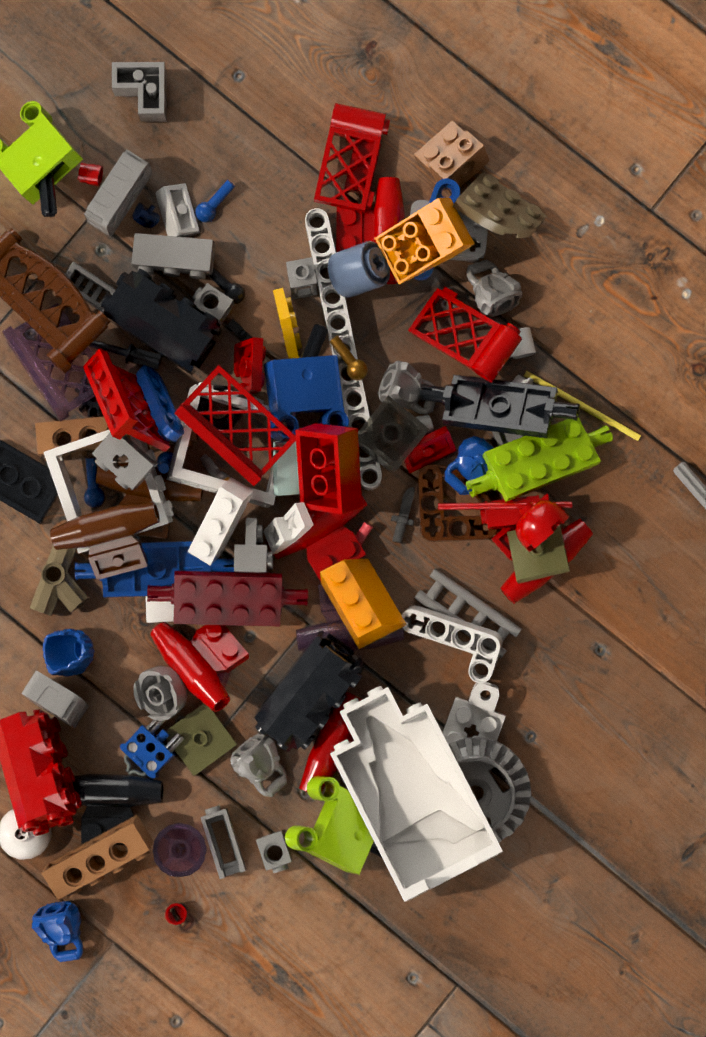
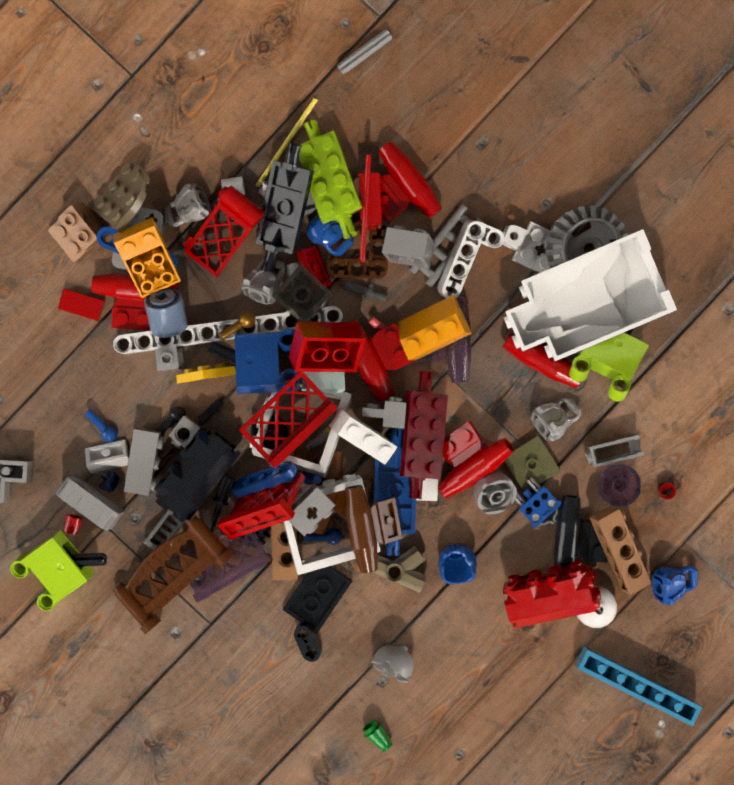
camera: 85 degrees left, 5 degrees up
light grey axle [21,671,89,728] -> none
red plate [233,337,266,394] -> none
black brick [254,630,364,752] -> none
light grey brick [256,830,292,873] -> none
white slope [263,502,314,554] -> none
red piece [314,103,390,213] -> none
olive plate [507,524,570,584] -> none
red cylinder [515,500,570,553] -> none
none -> light grey brick [382,225,435,269]

